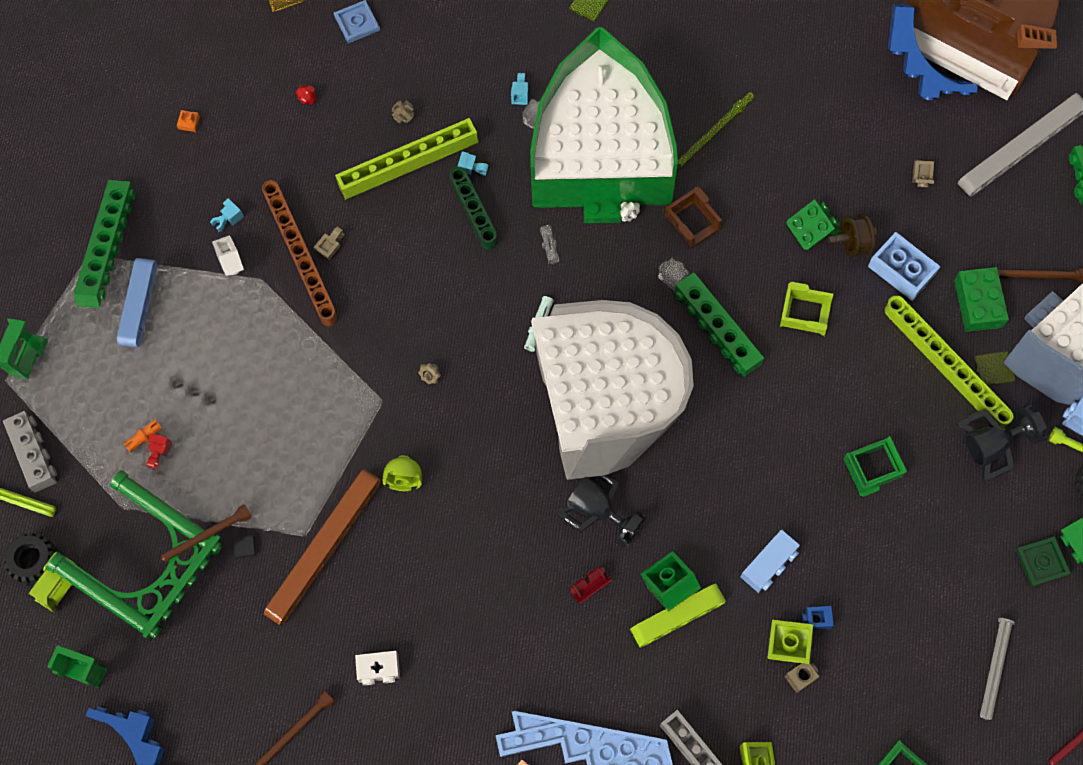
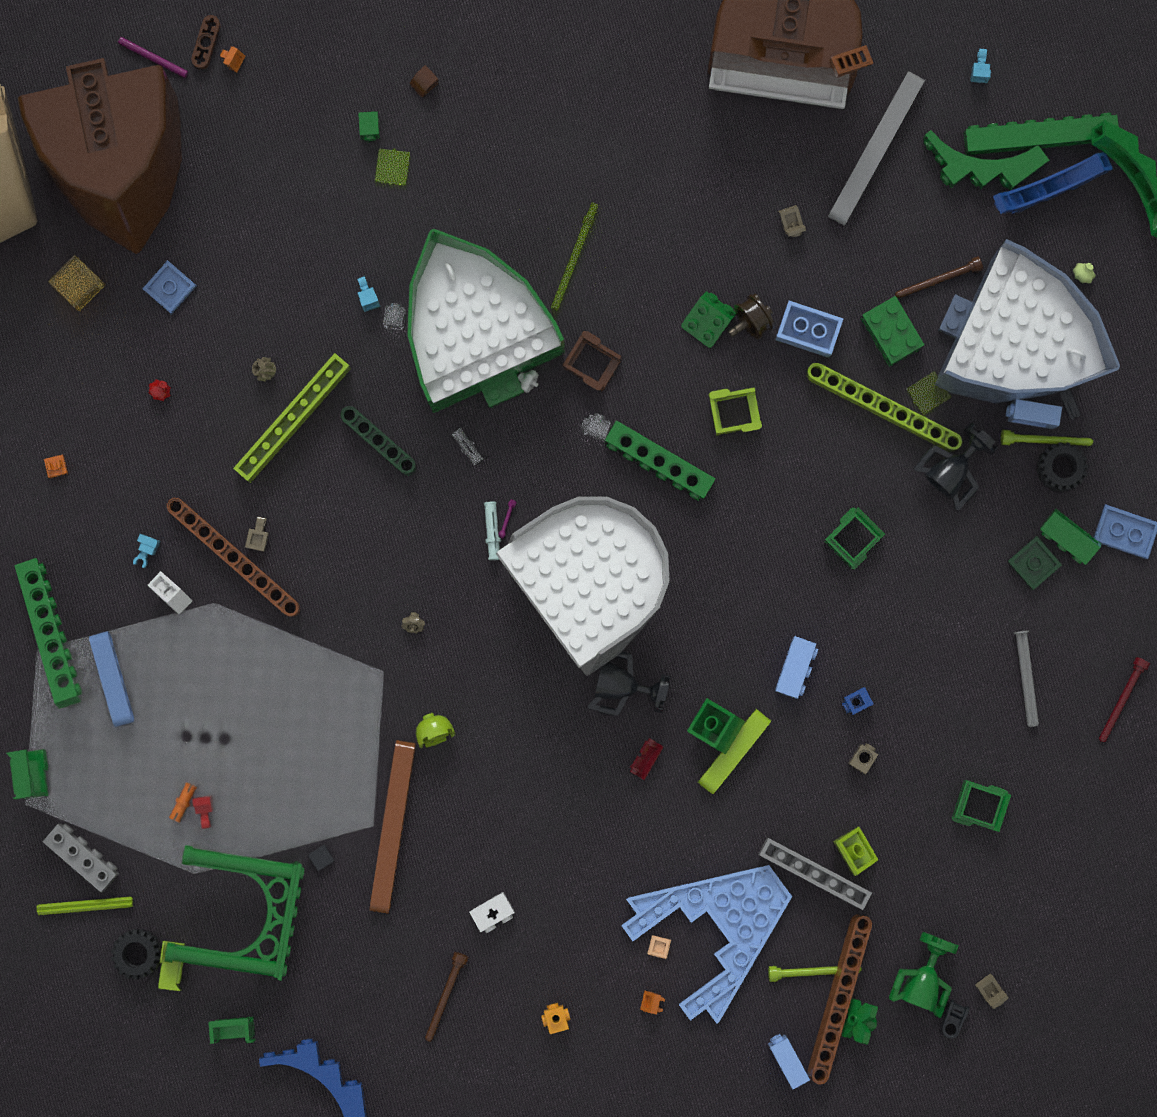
camera: 25 degrees left, 15 degrees up
reddish brown piece [161,504,252,562] -> none
medium azure piece [458,151,489,176] -> none
lime slope [768,620,813,664] -> none
blue arch [888,4,978,100] -> none

